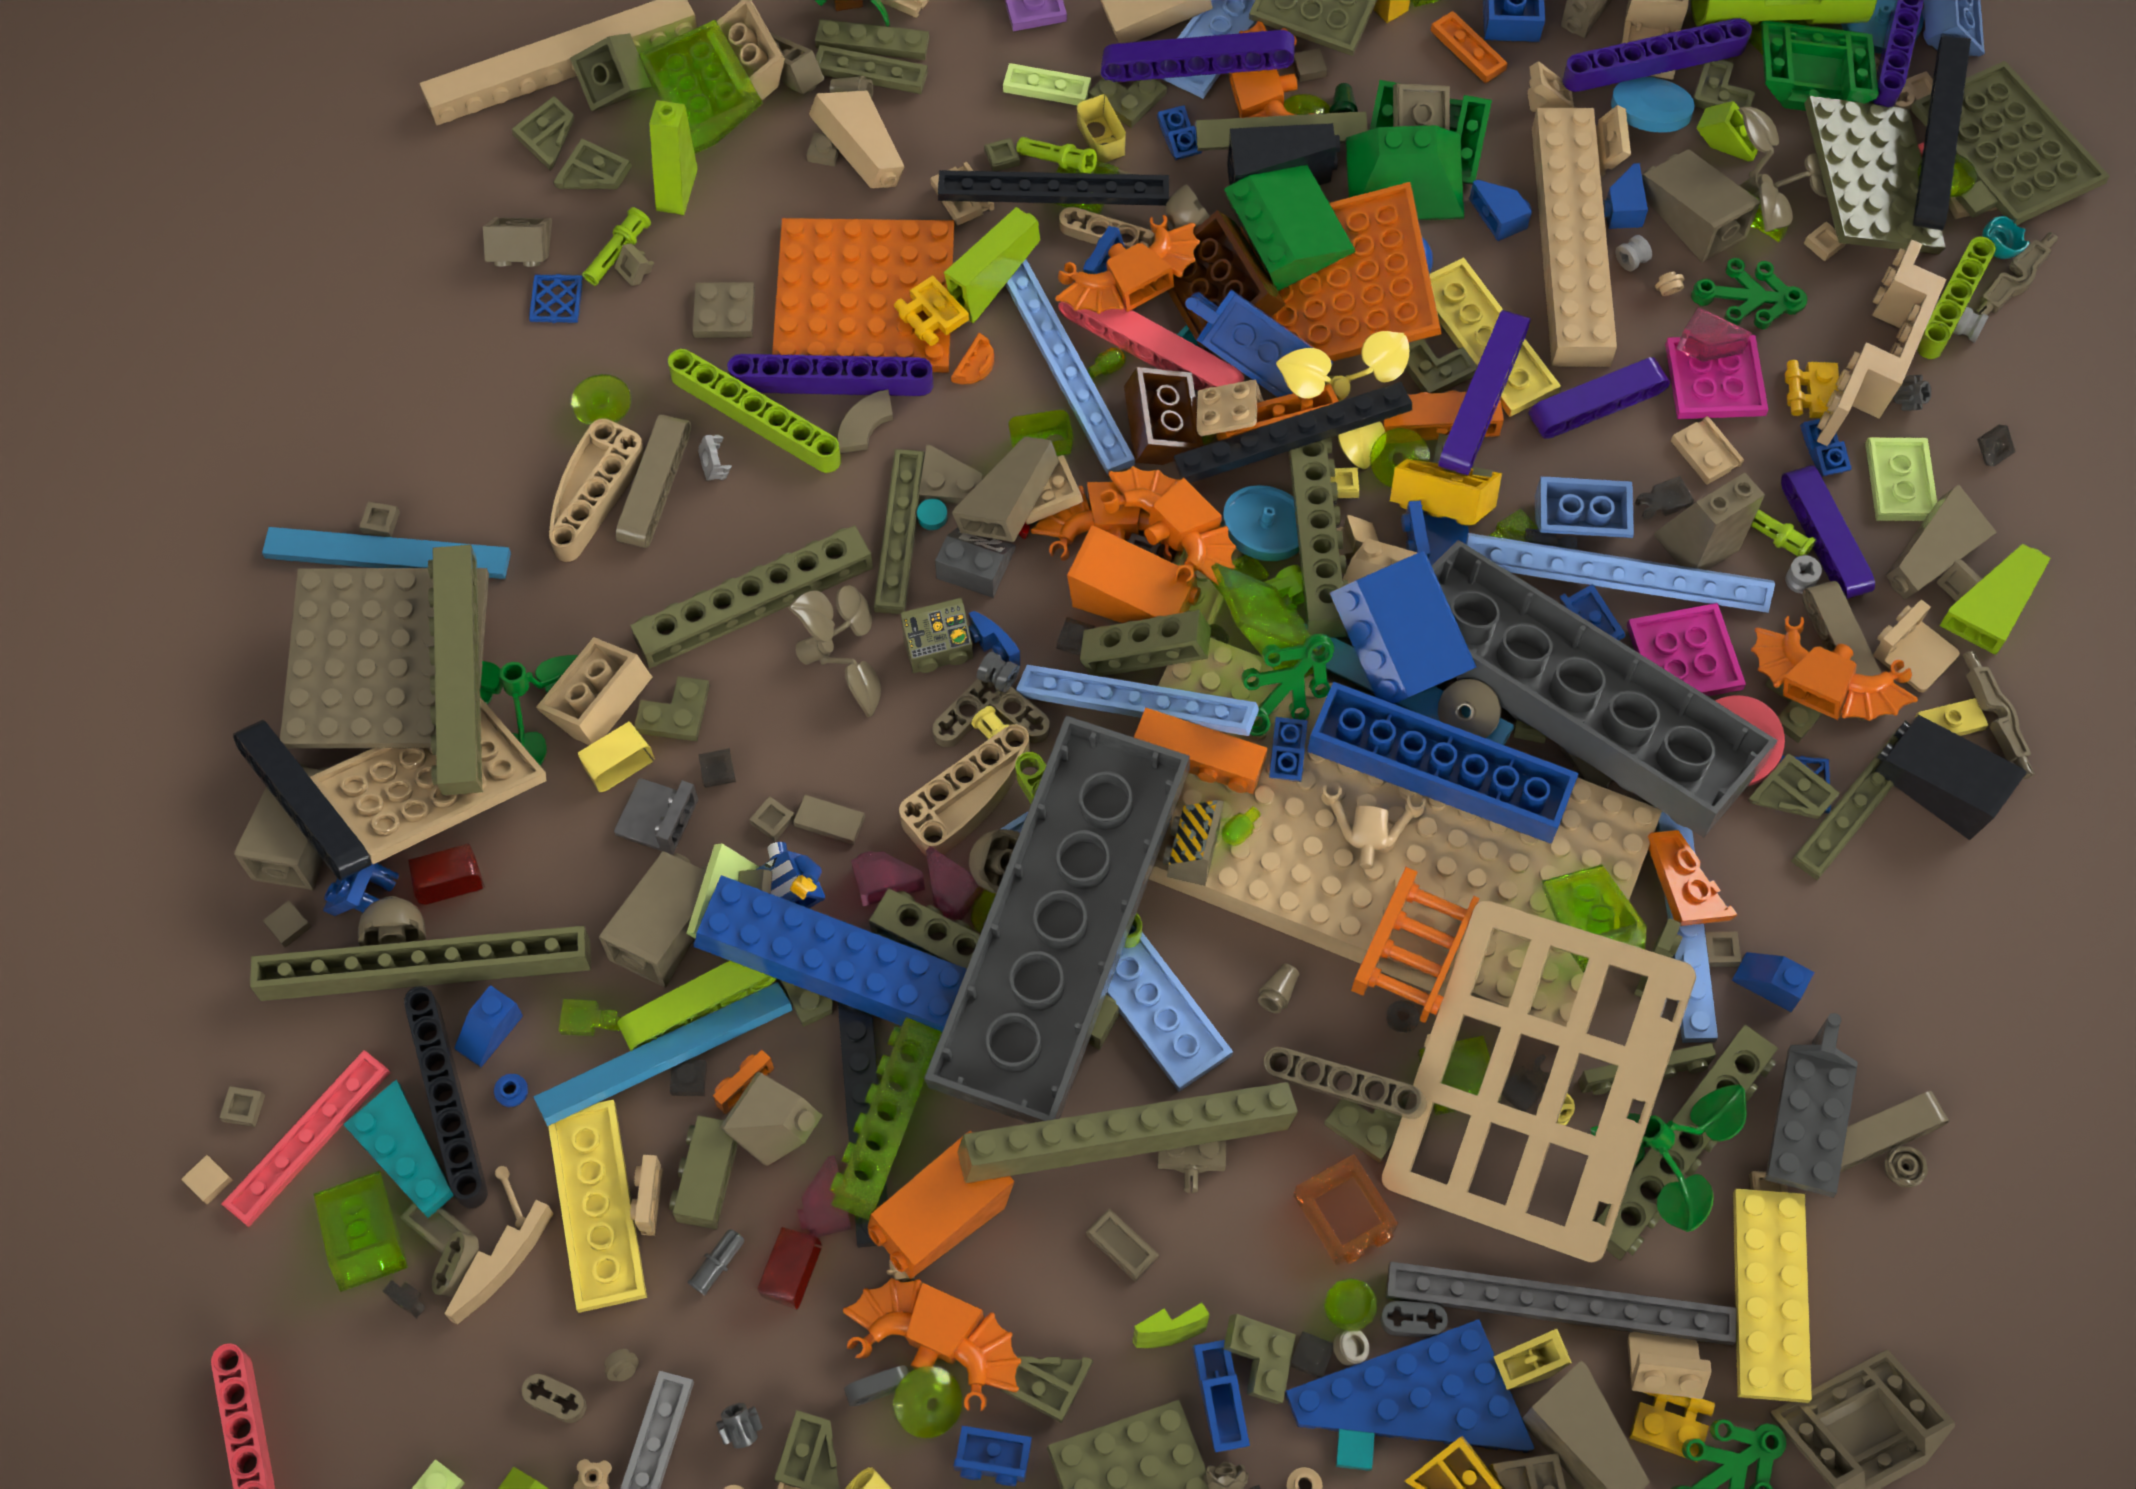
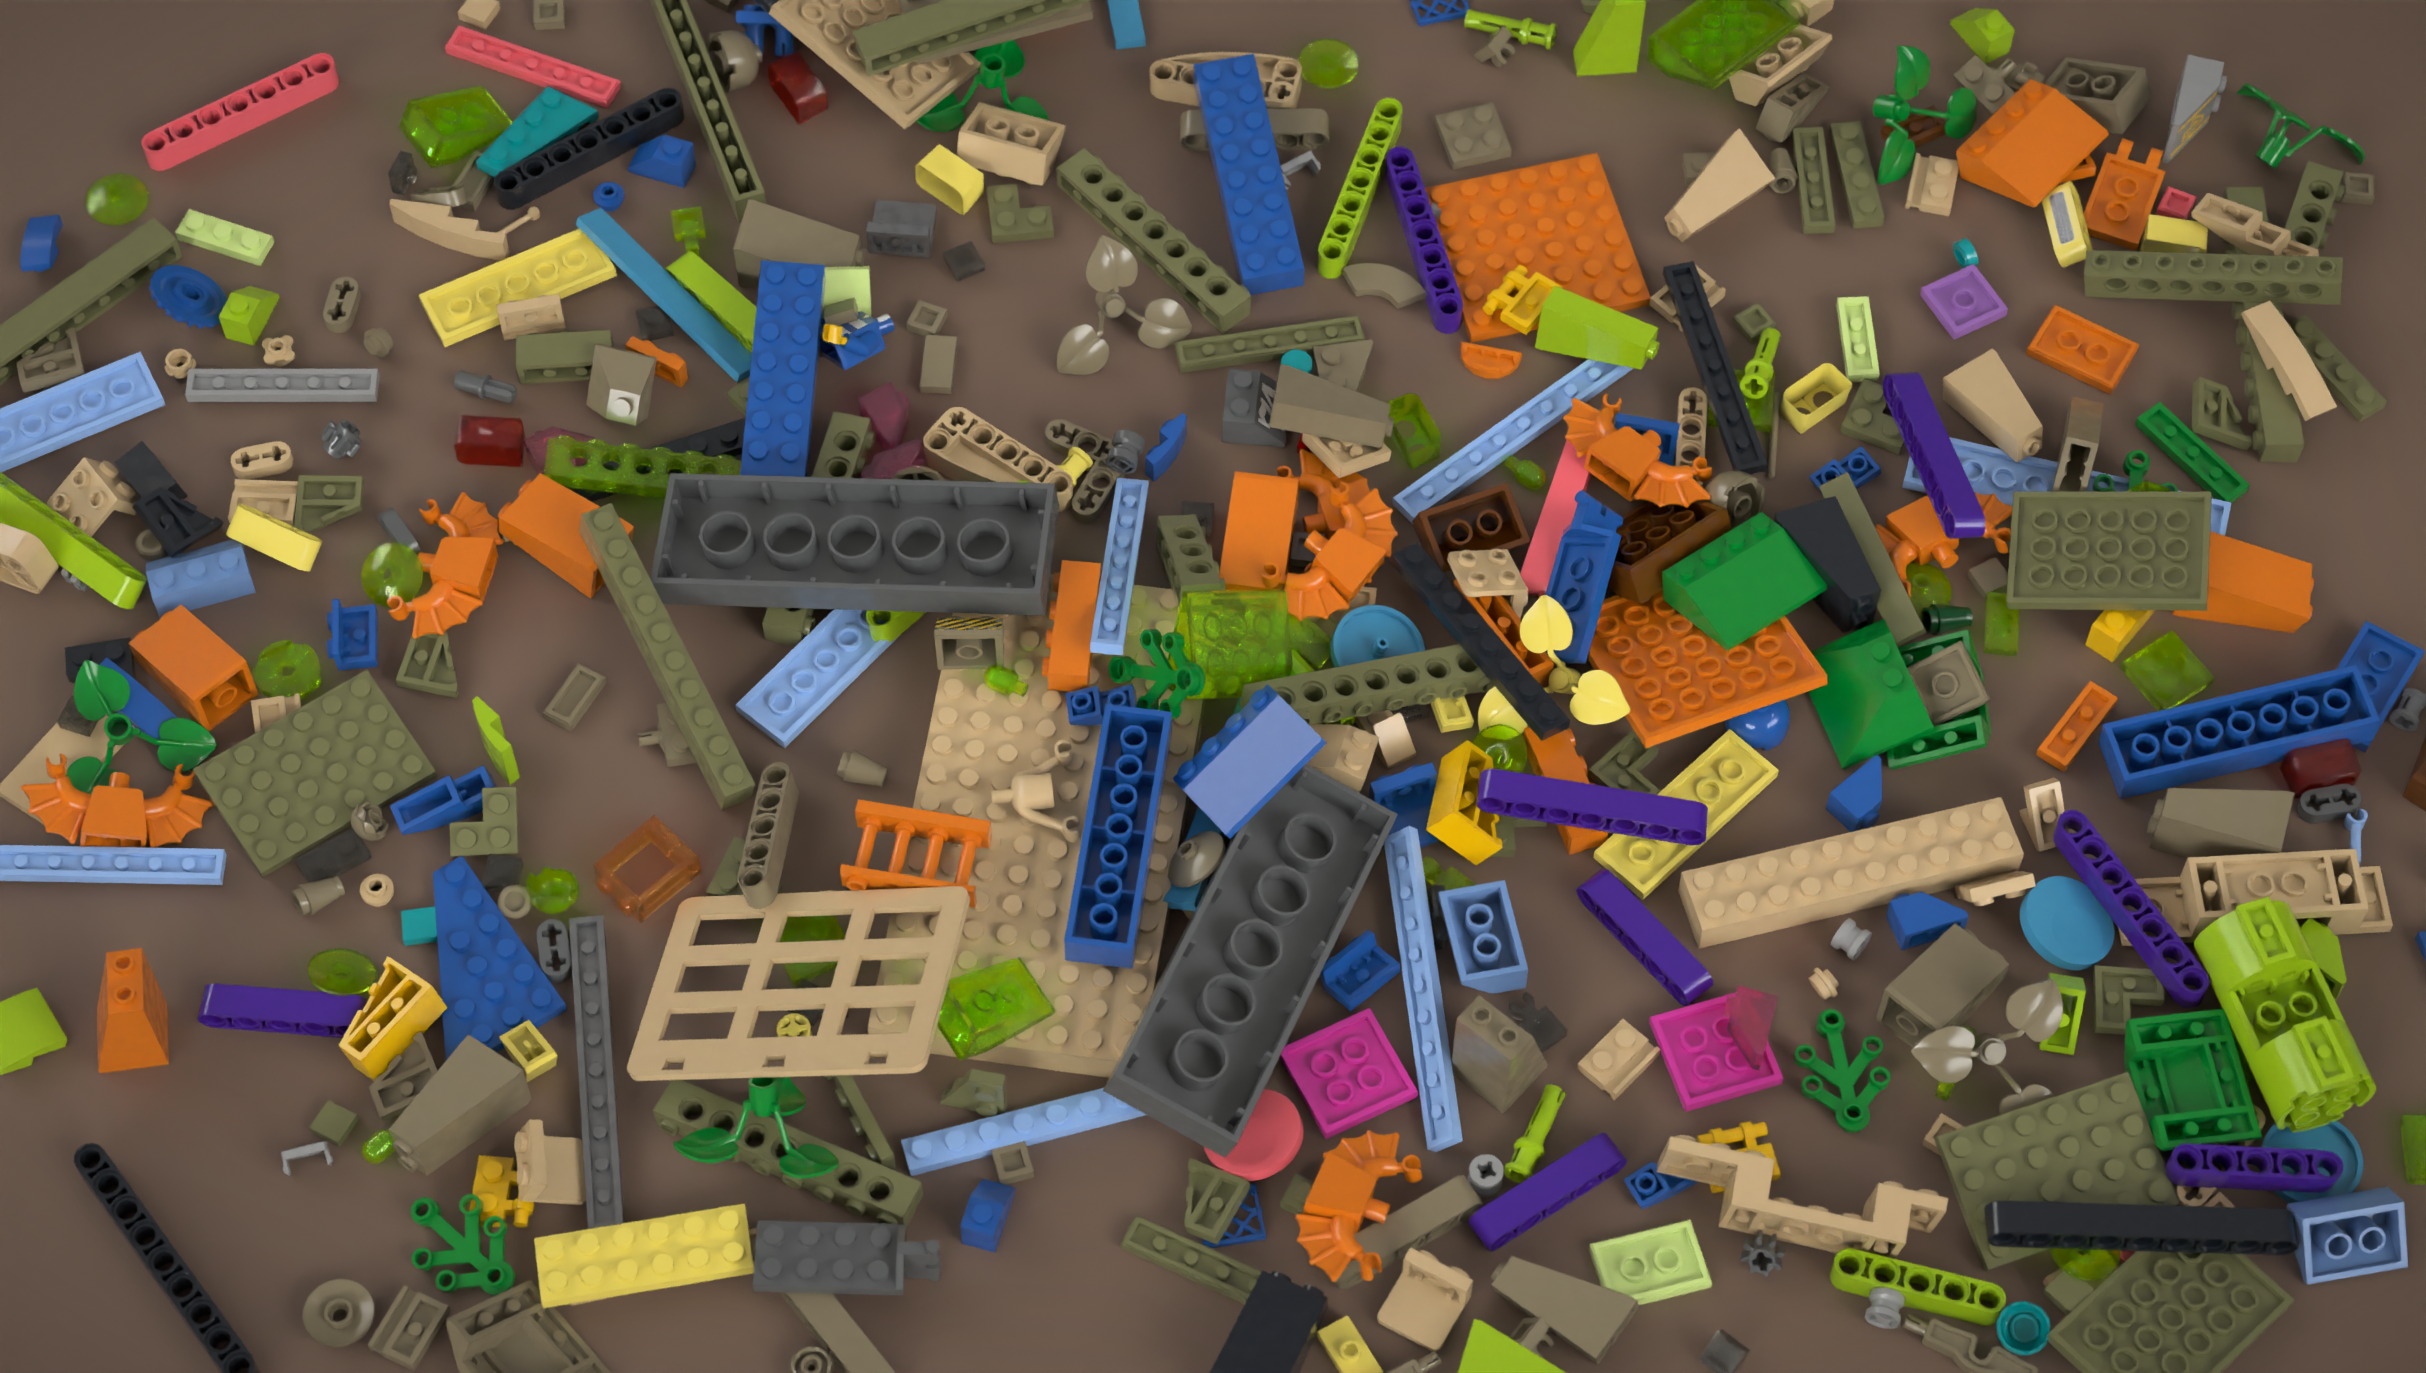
camera: 75 degrees right, 5 degrees down
olive slope [900,598,973,674] -> none
orange wing [1648,830,1737,926] -> none
none -> blue brick [1194,54,1304,295]
none -> clear neon green plate [1983,592,2019,656]

